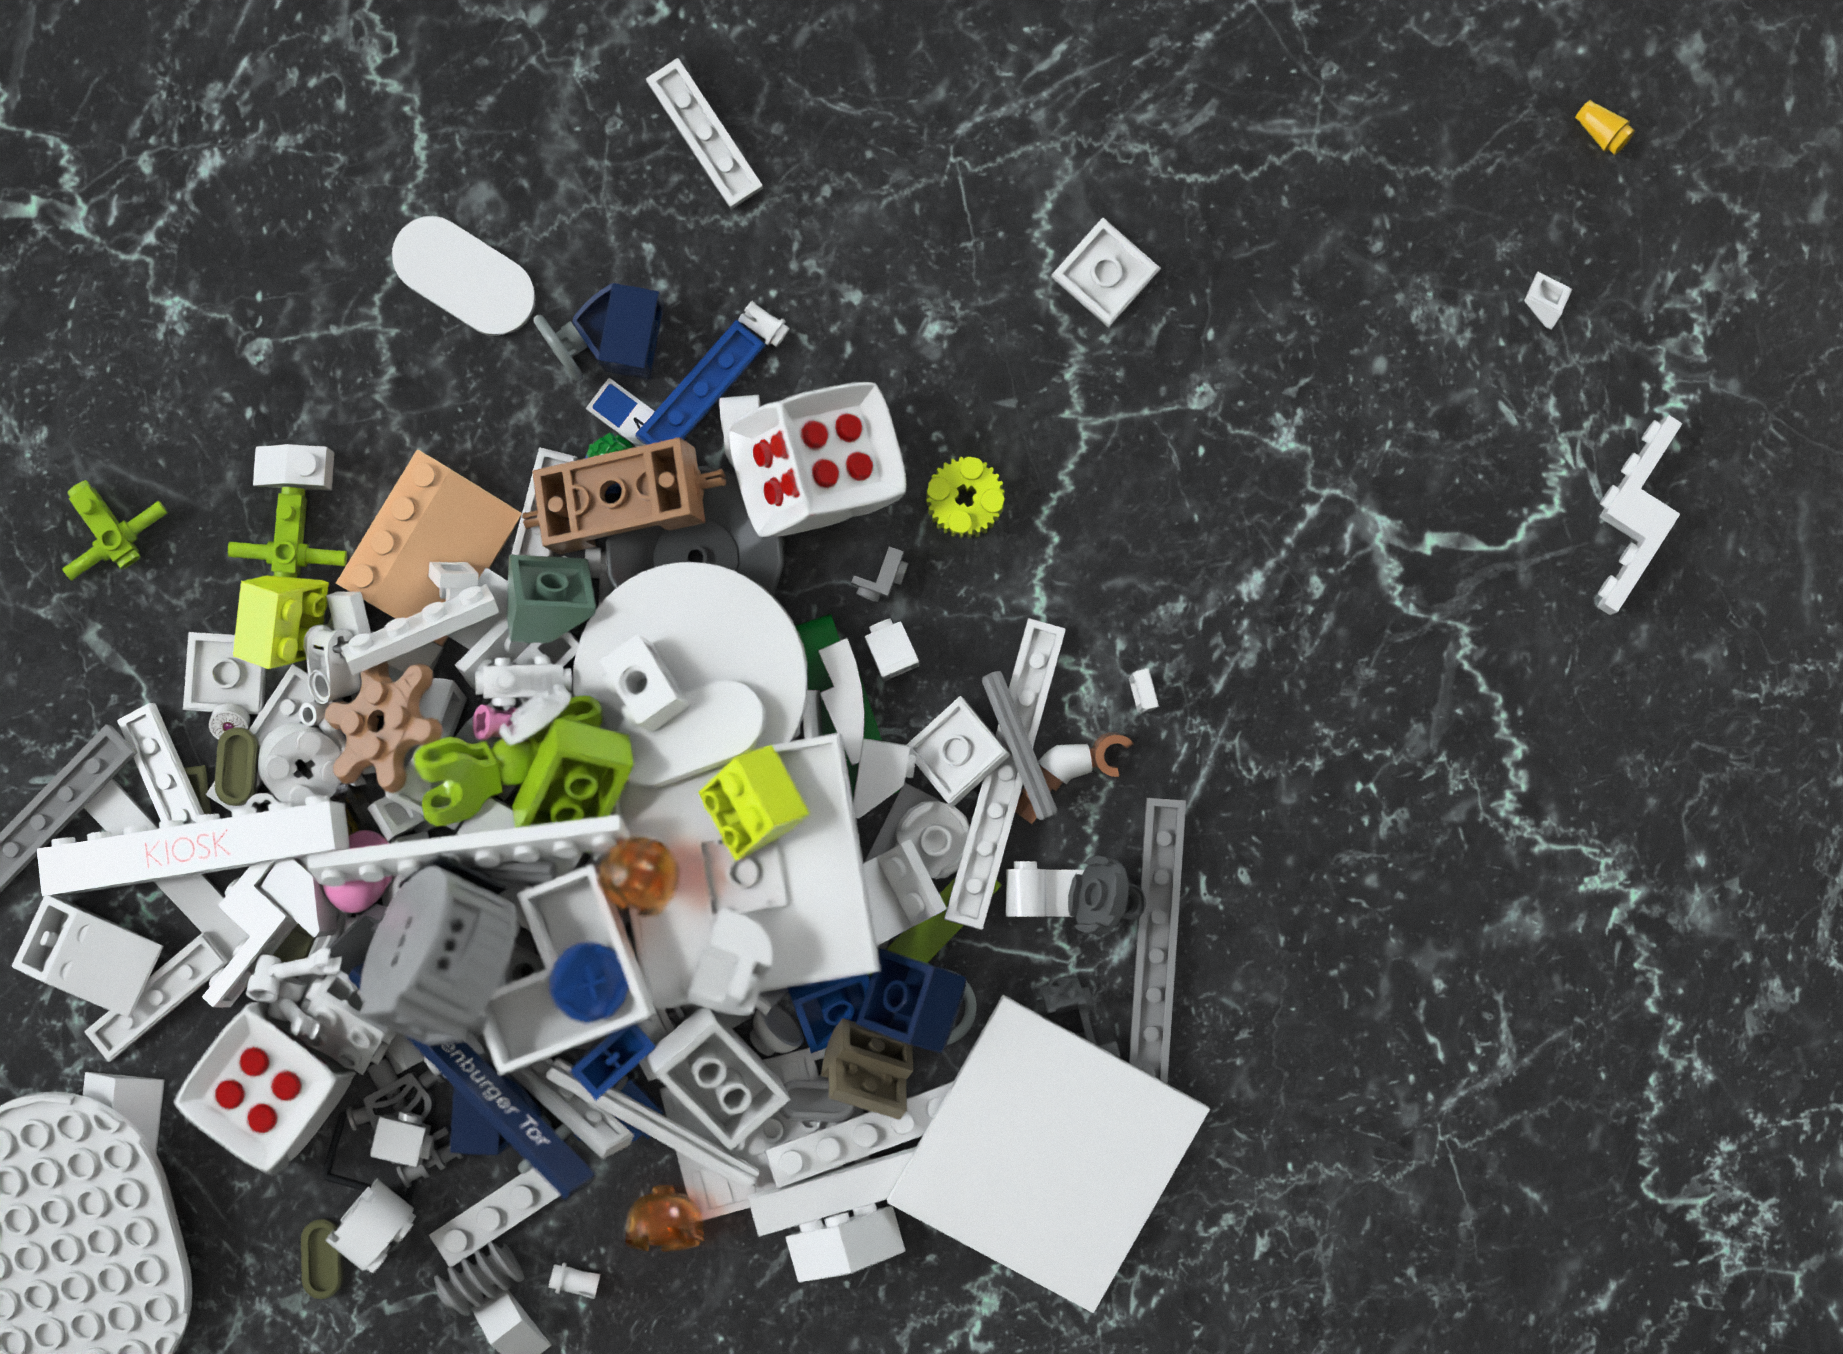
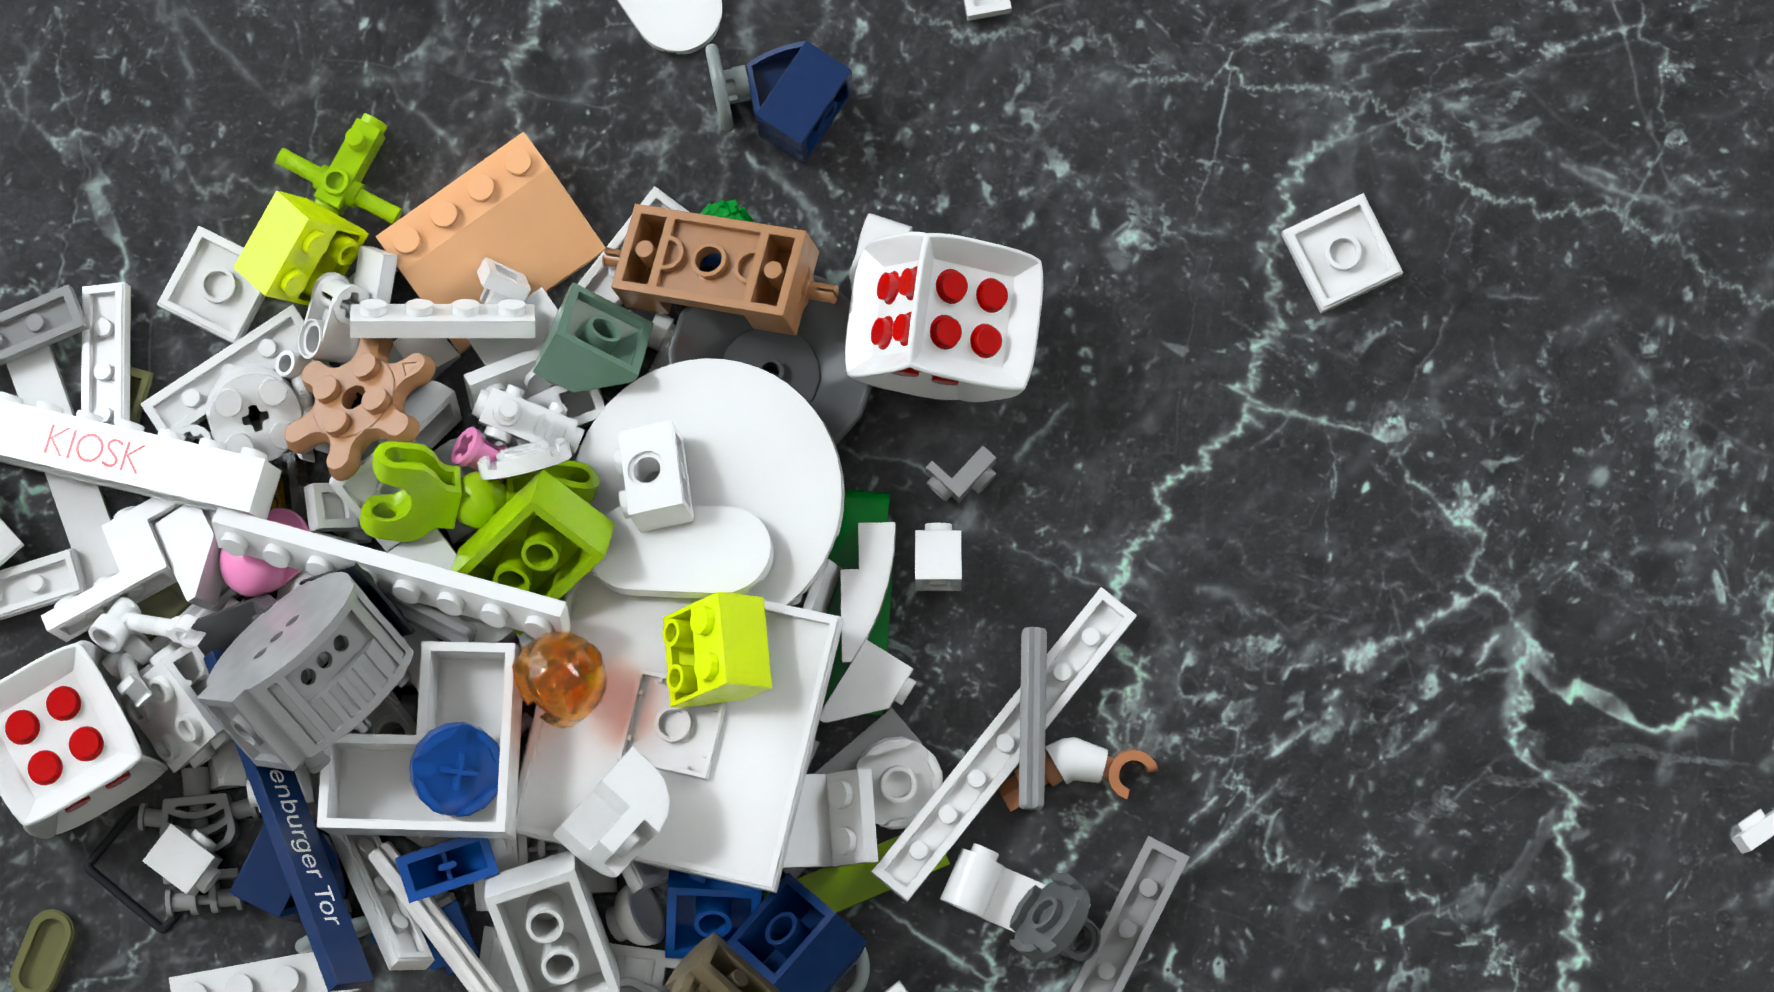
camera: 30 degrees right, 5 degrees down
lime piece [62,480,168,581] -> none
white tile [209,703,250,740] -> none
olive tile [215,727,259,806] -> none
white slope [253,444,334,491] -> none
white brick [326,1179,416,1273] -> none
tile [586,378,655,447] -> none
blue tile [635,320,766,445] -> none
white pin [738,301,790,347] -> none
white tile [907,696,1011,807] -> none
neon yellow brick [926,457,1005,538] -> none
white tile [1129,668,1158,714] -> none

